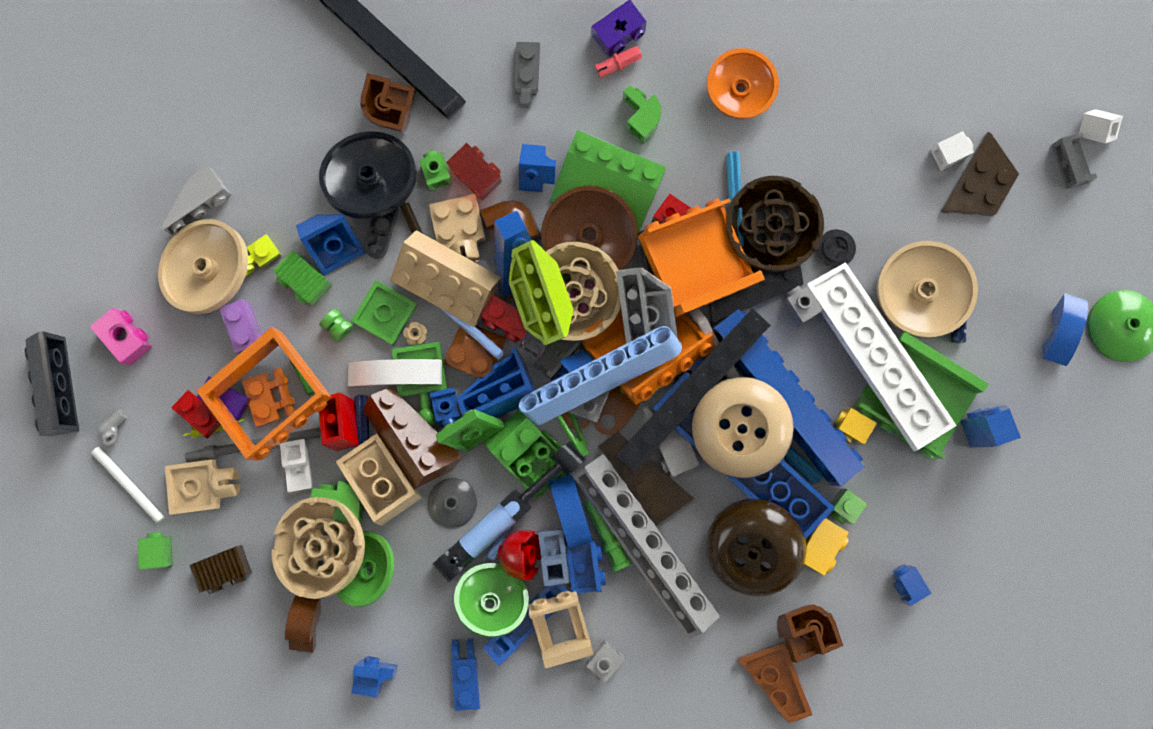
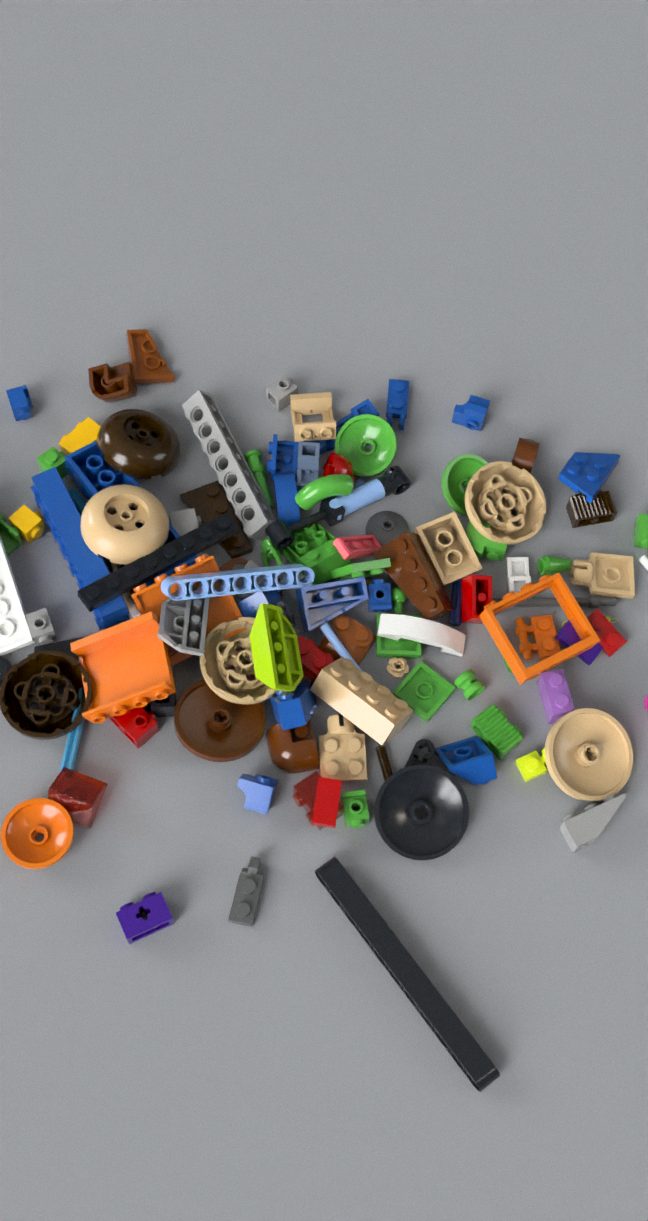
camera: 175 degrees left, 20 degrees down
reddish brown brick [360,73,416,133] -> none
bright green slope [549,130,666,232] -> none
coral axle [594,46,642,79] -> none
bright green brick [622,85,661,144] -> none
none -> clear red slope [48,767,108,828]
none -> bright green cylinder [295,474,353,510]
none -> red tile [312,777,342,828]
none -> coral tile [332,534,382,560]
none -> bright green cone [537,555,571,576]
none -> blue wing [558,452,620,503]

